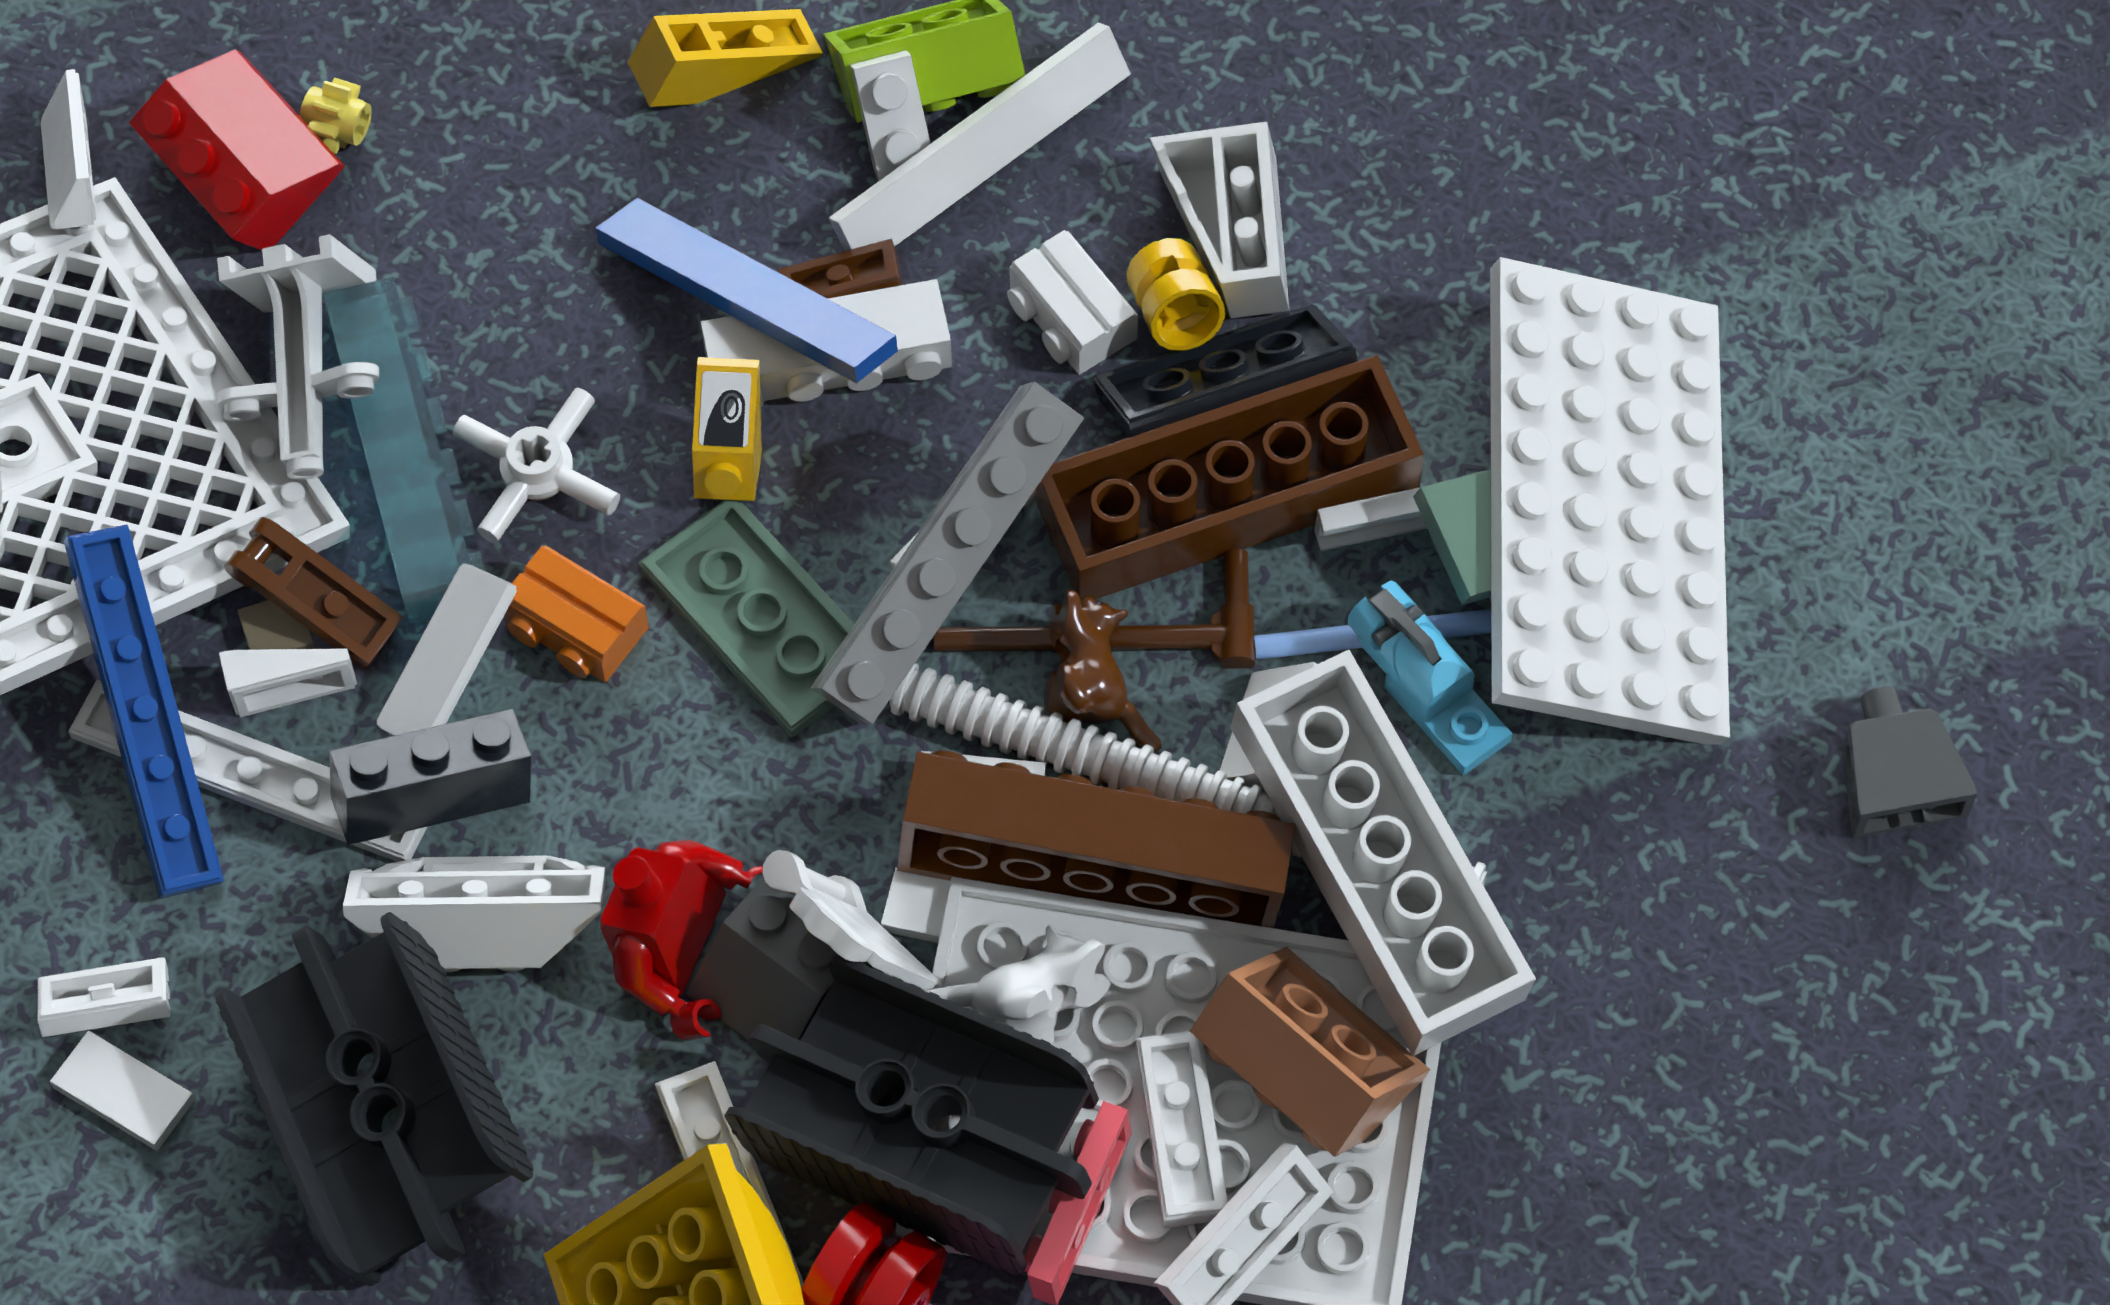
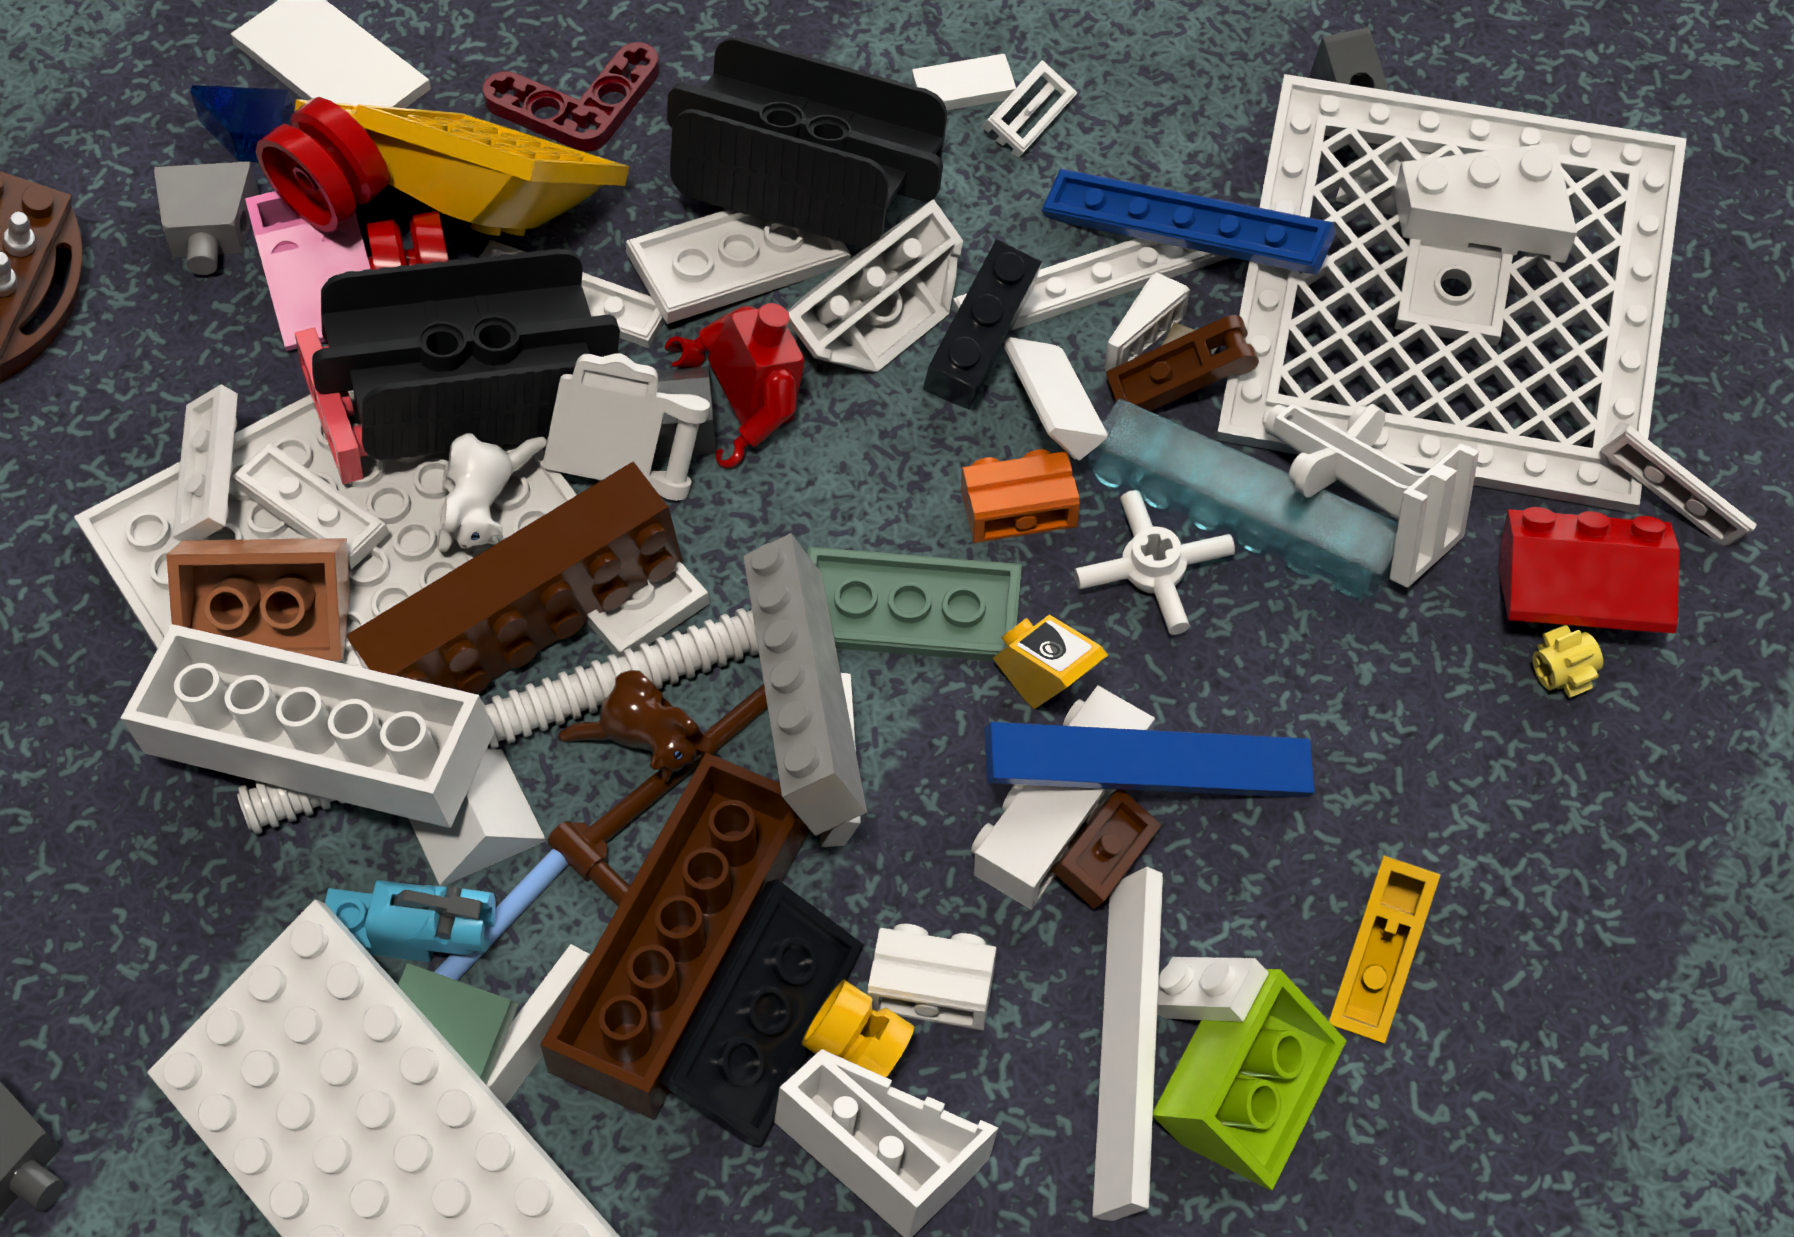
camera: 135 degrees right, 5 degrees down
none -> white tile [626,209,851,324]

